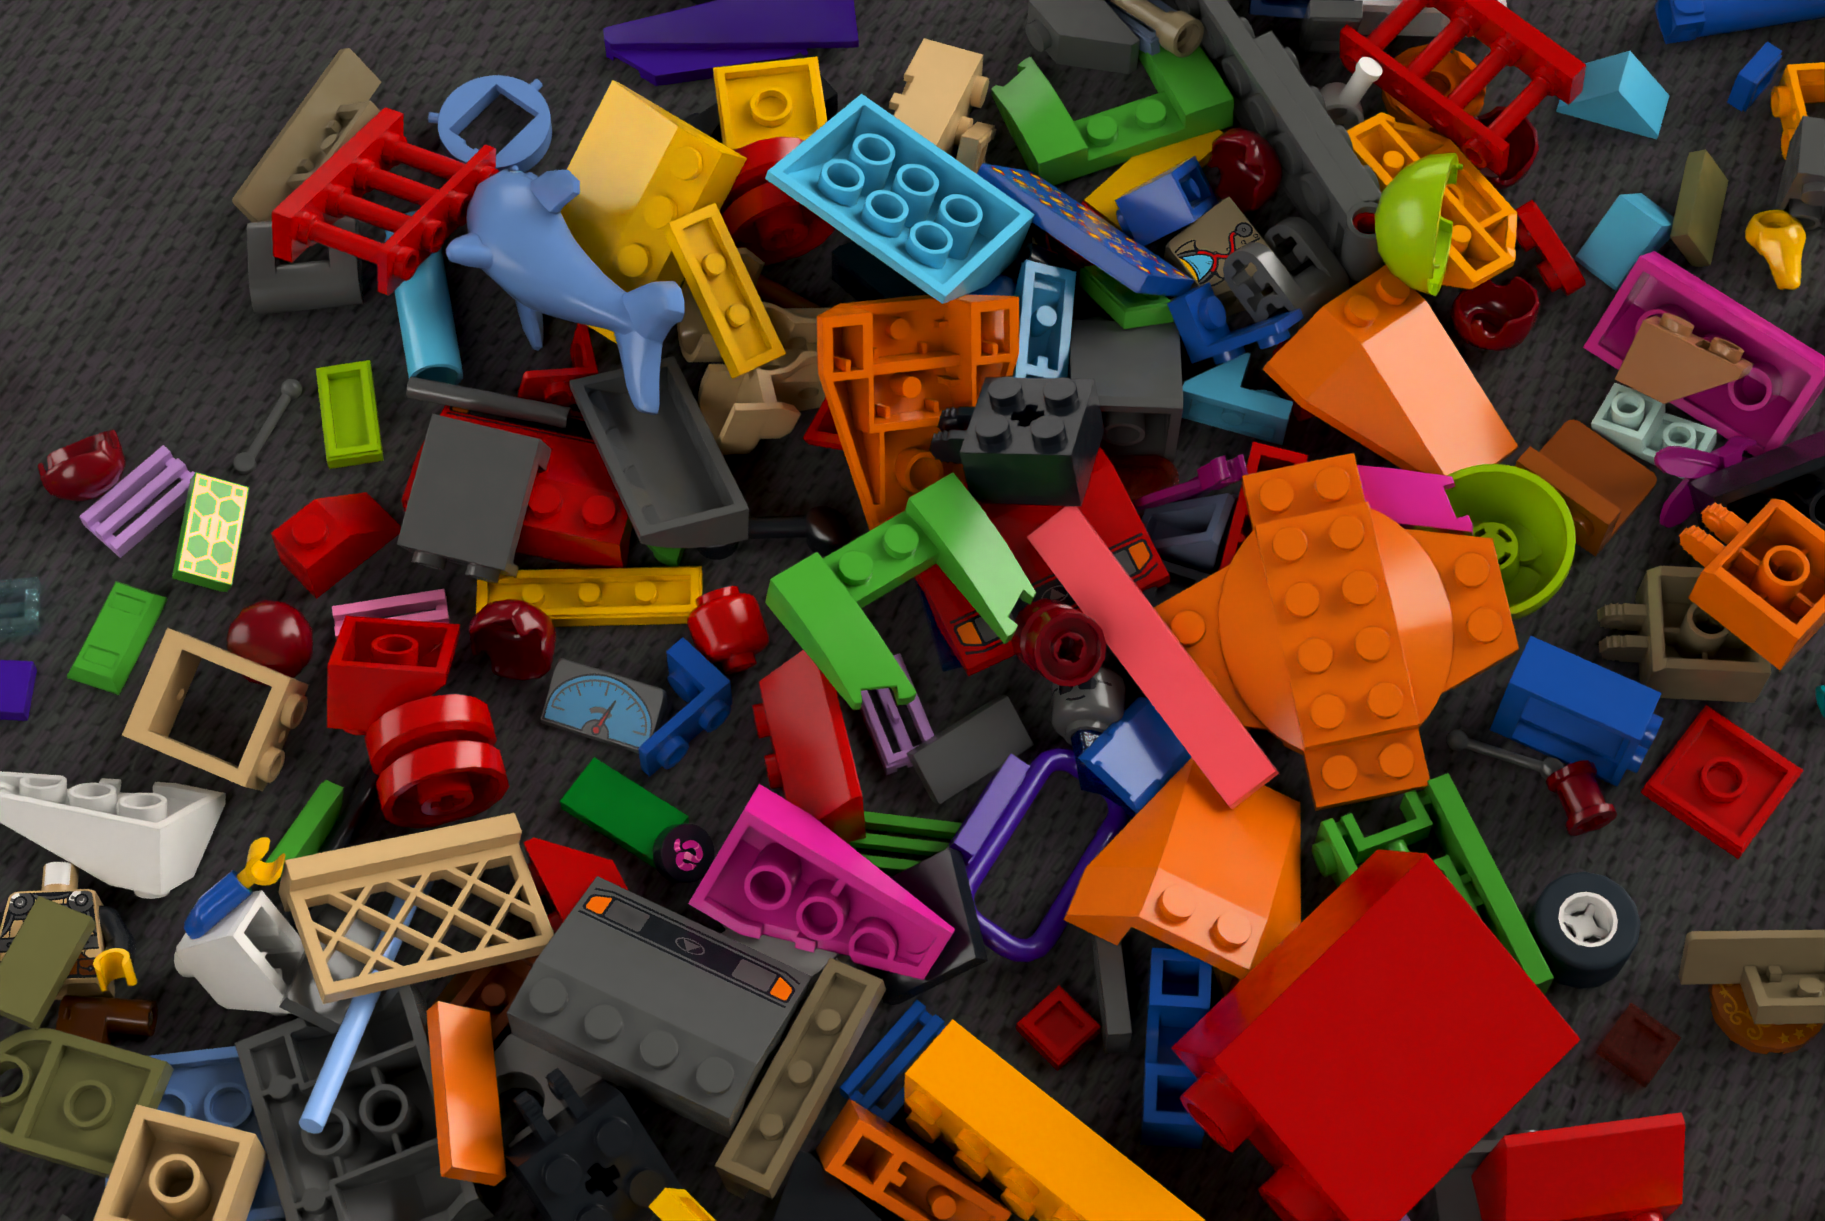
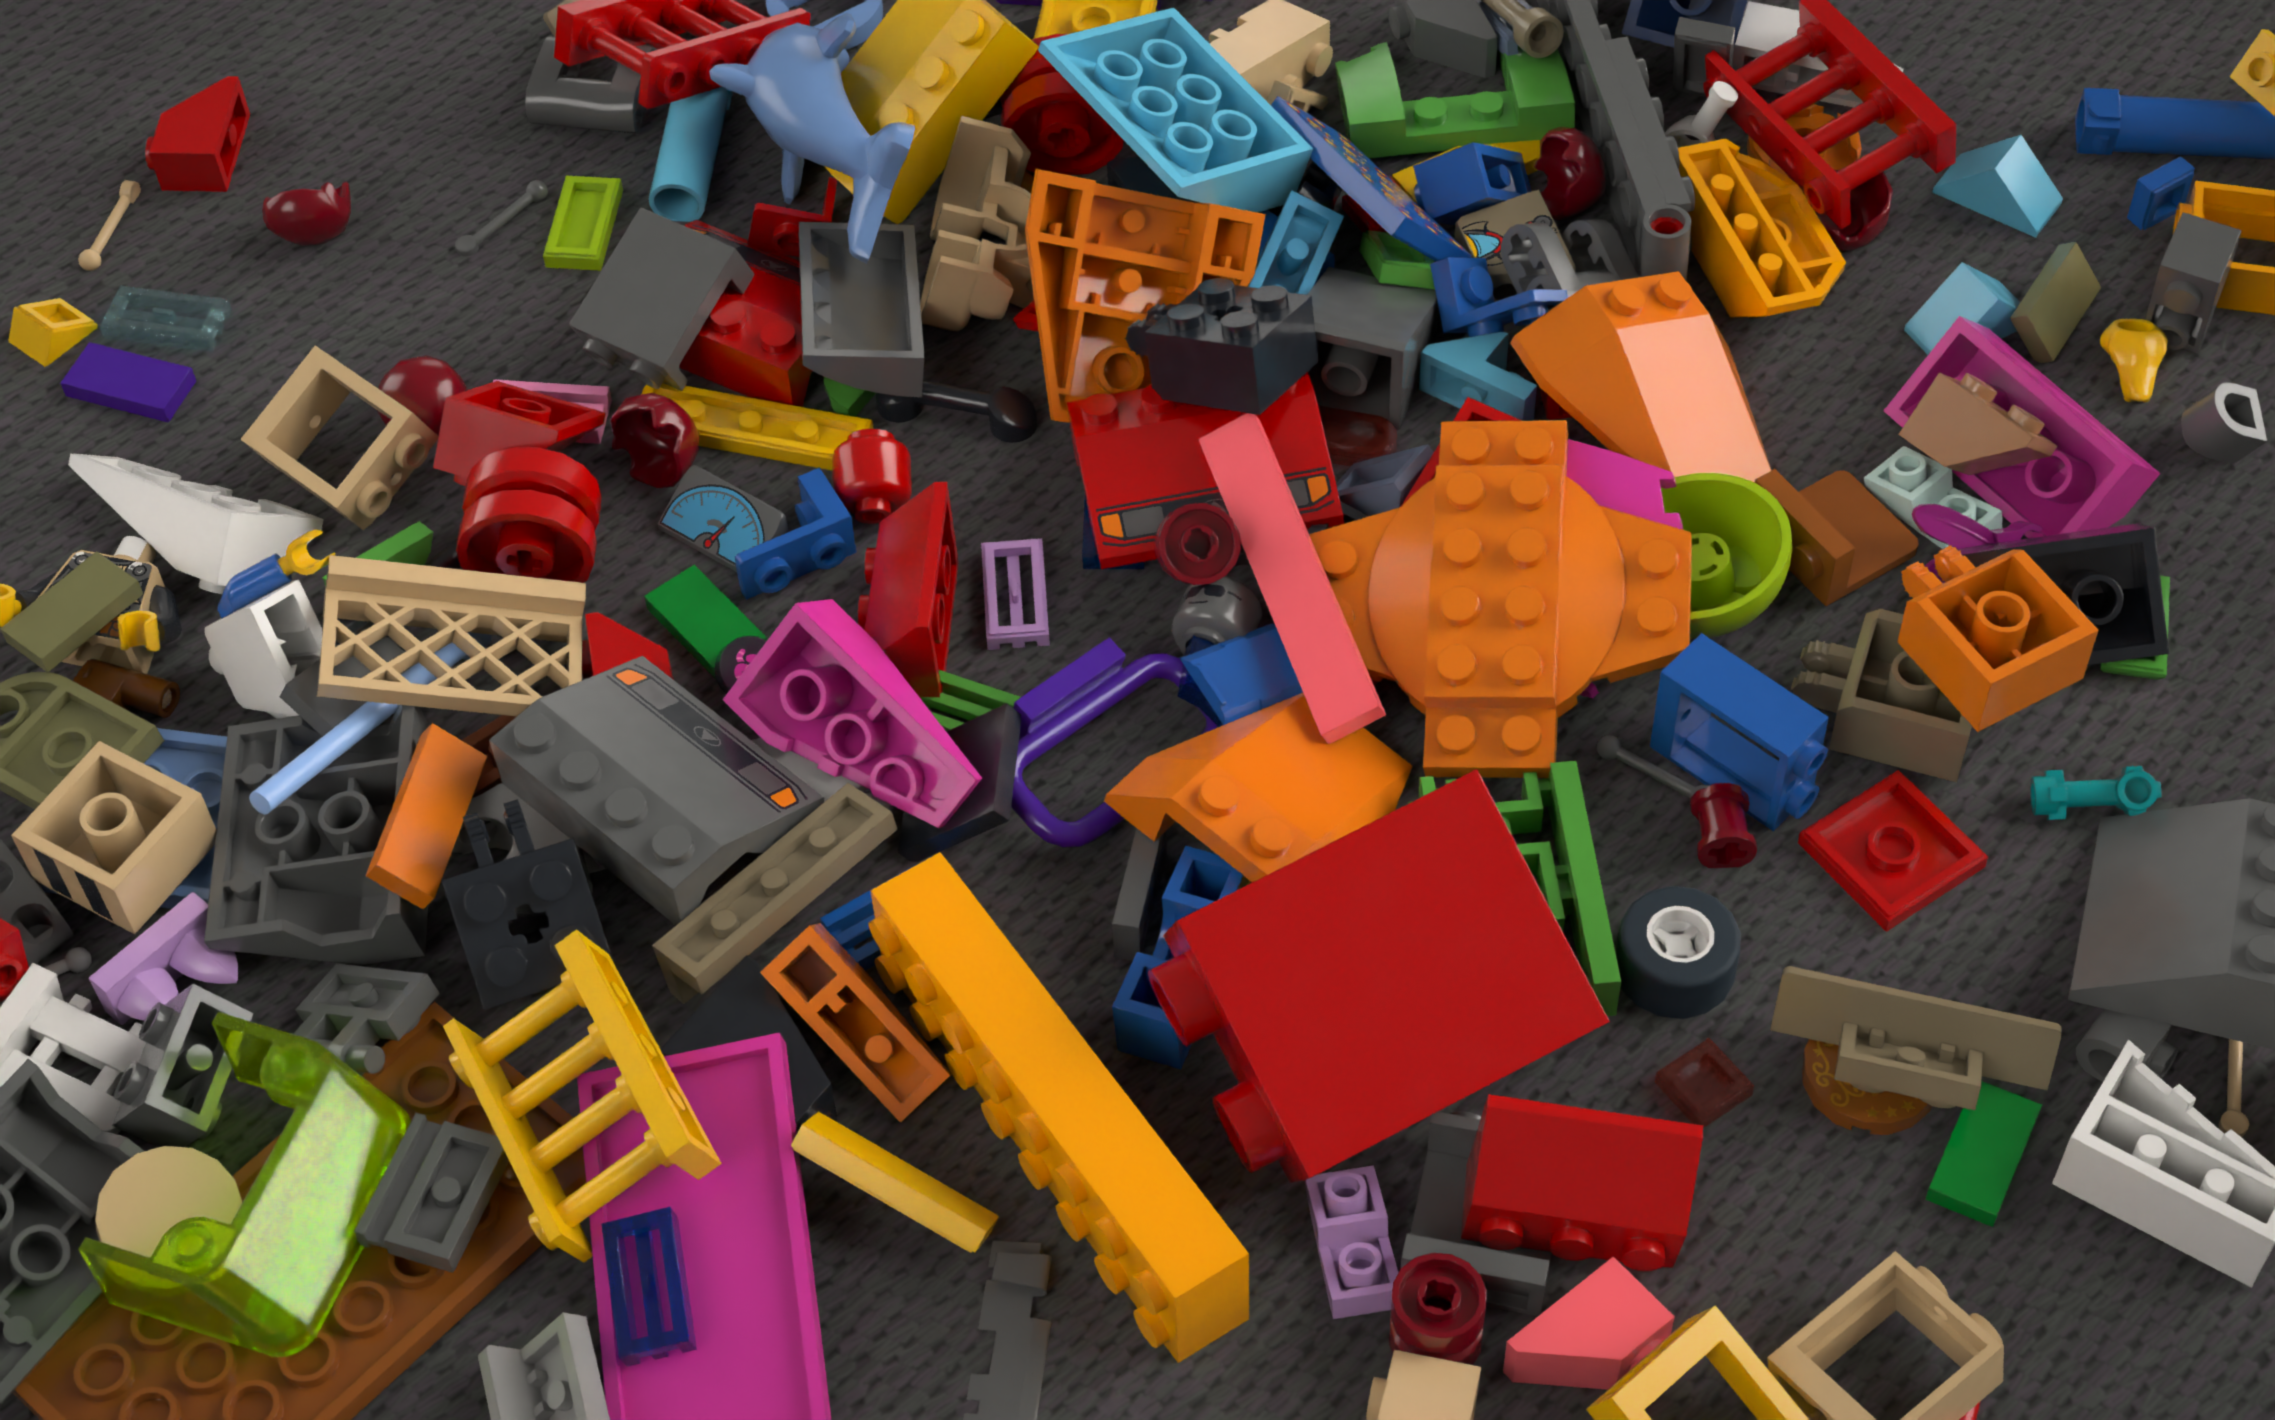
camera: 20 degrees right, 10 degrees down
bright green tile [67,581,168,695] -> none
lavender tile [80,445,195,558] -> none
tile [172,472,249,592] -> none
red slope [271,492,401,599] -> none
dark grey bar [406,376,572,429] -> none
yellow plate [661,203,786,379] -> none
bright green wedge [765,472,1036,710] -> none
dark grey tile [906,695,1034,804] -> none
red tile [1016,985,1101,1071] -> none
magenta piece [1133,454,1248,510] -> none
lime cylinder [1375,153,1463,296] -> none
dark red hair [1451,276,1540,351] -> none
red plate [1515,199,1586,296] -> none

